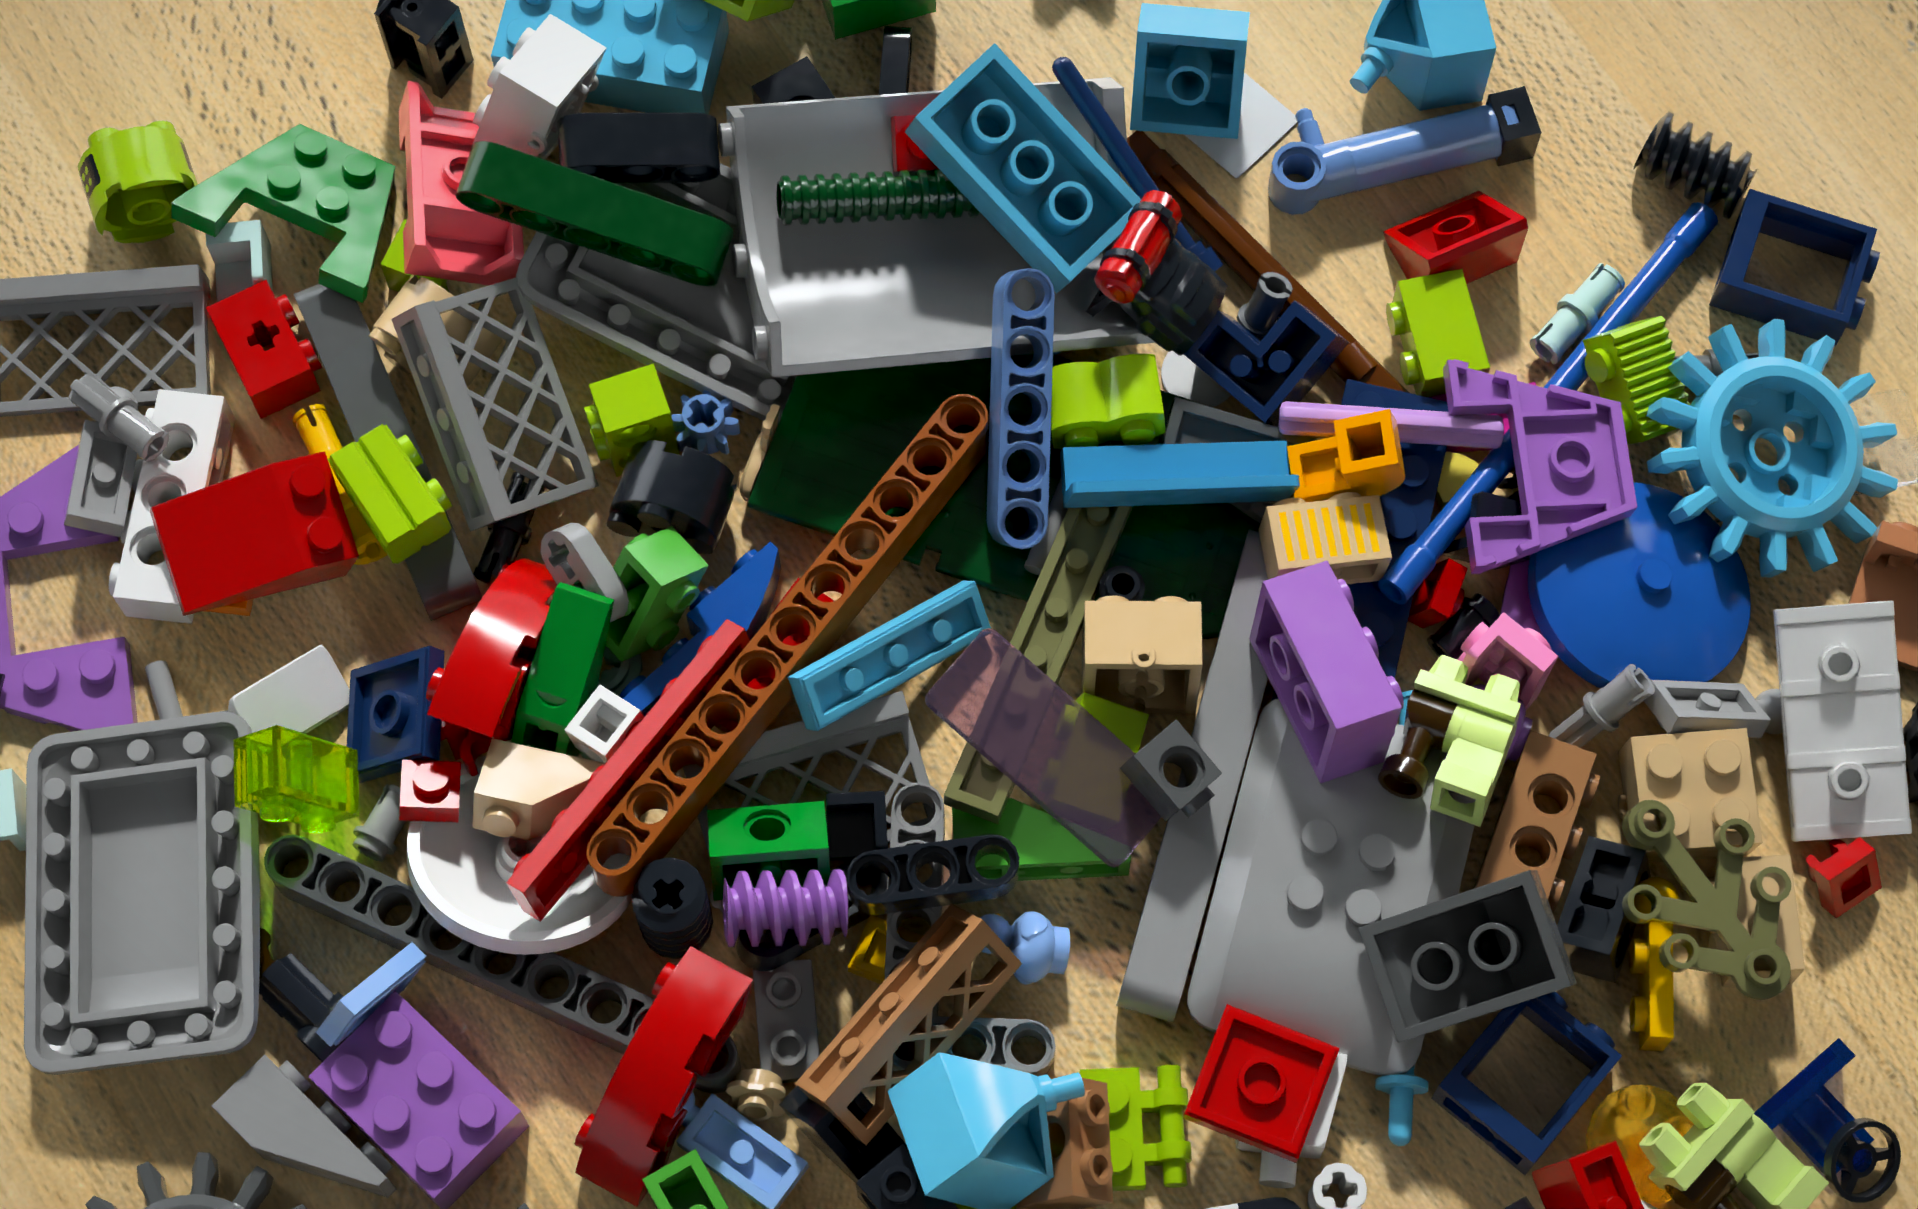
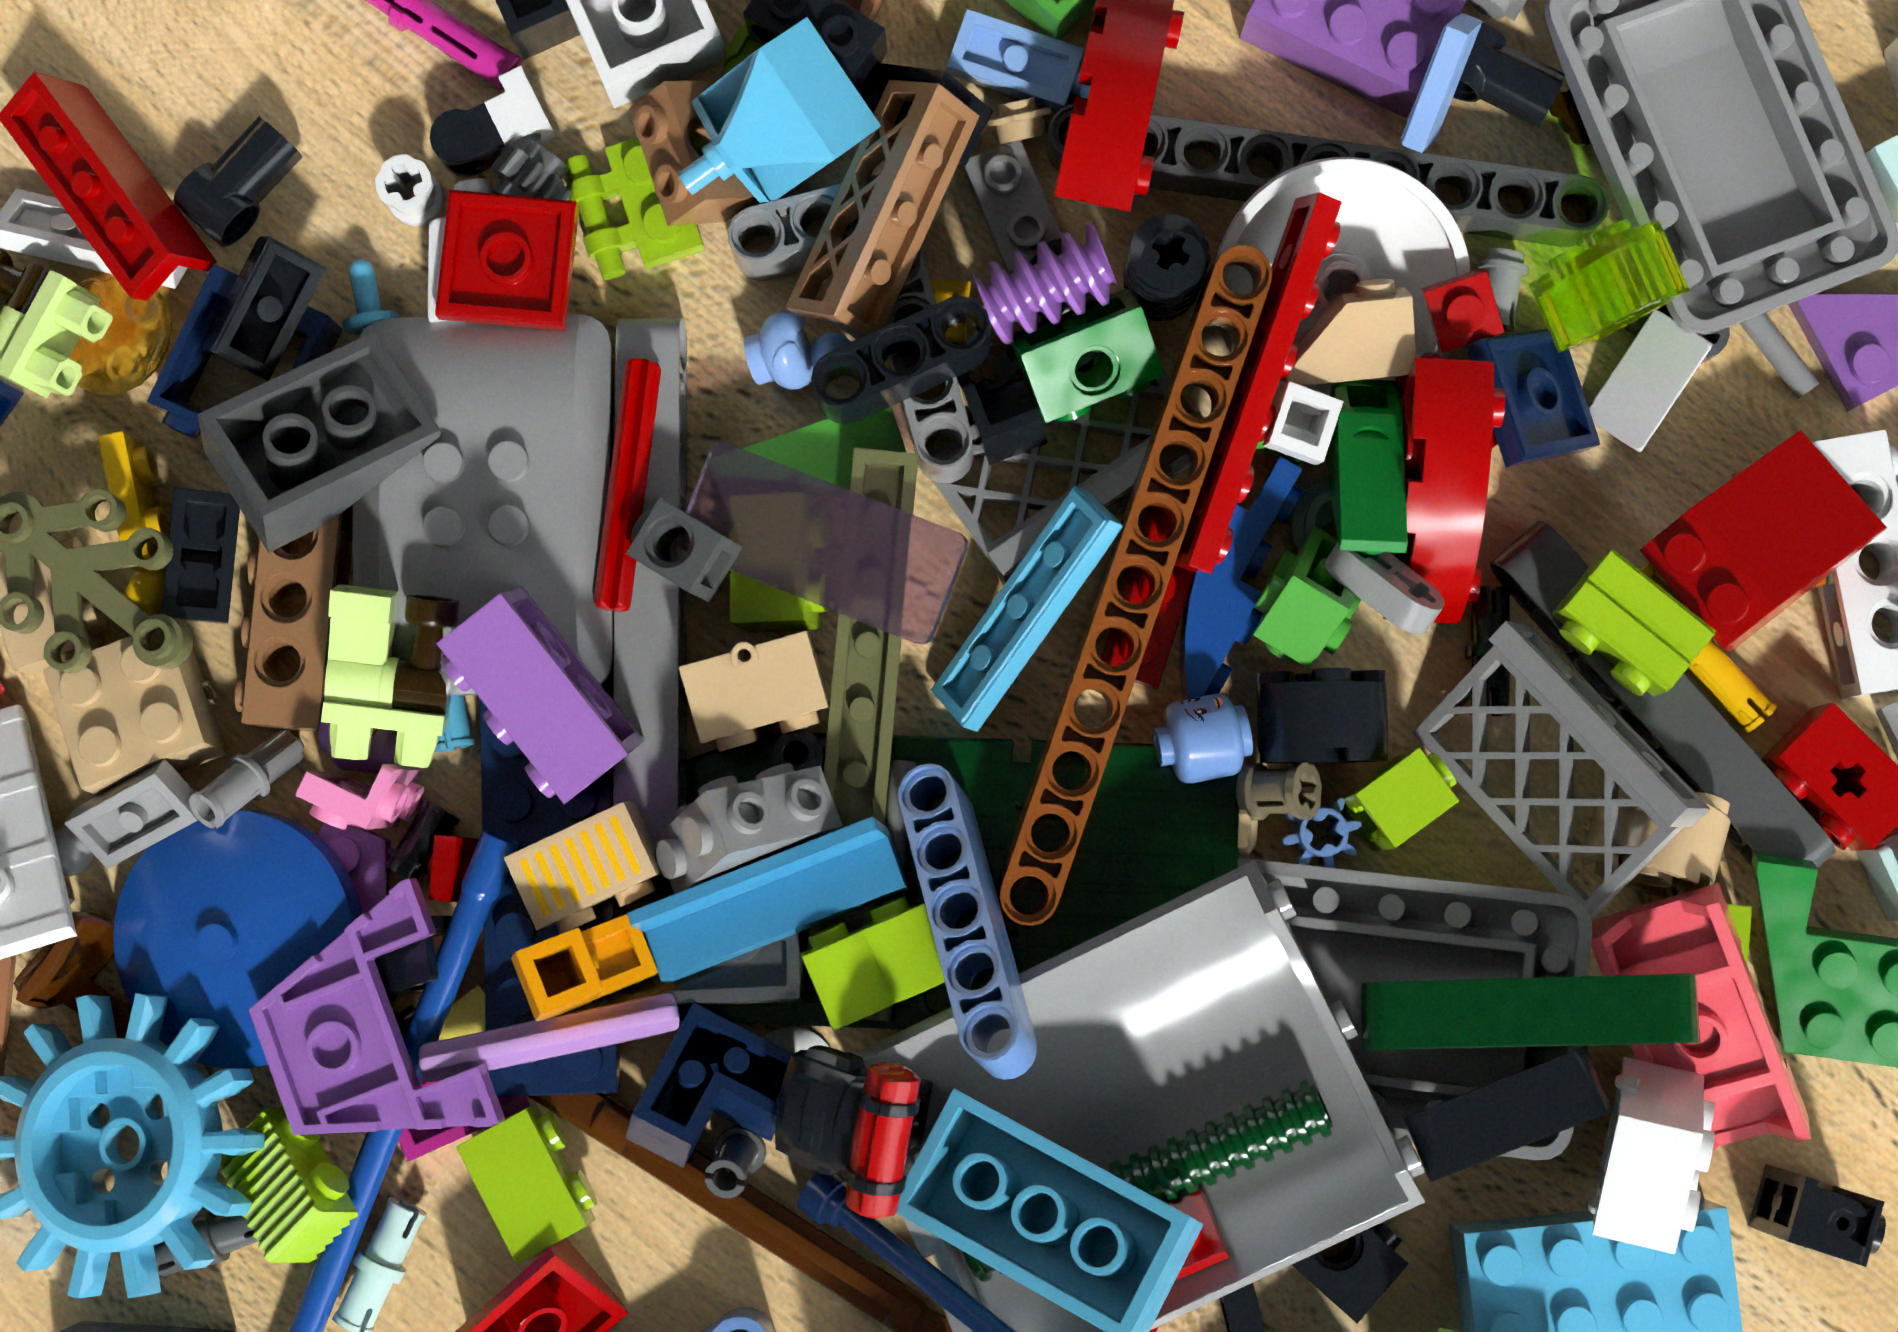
camera: 165 degrees right, 15 degrees up
none -> reddish brown piece [13,911,132,1038]
none -> black slope [202,236,327,381]
none -> dark grey gear [490,140,572,200]
none -> red axle [593,358,661,612]
none -> light grey brick [655,763,843,894]
none -> medium blue head [1153,693,1253,783]
none -> dark tan bush [1236,762,1322,820]

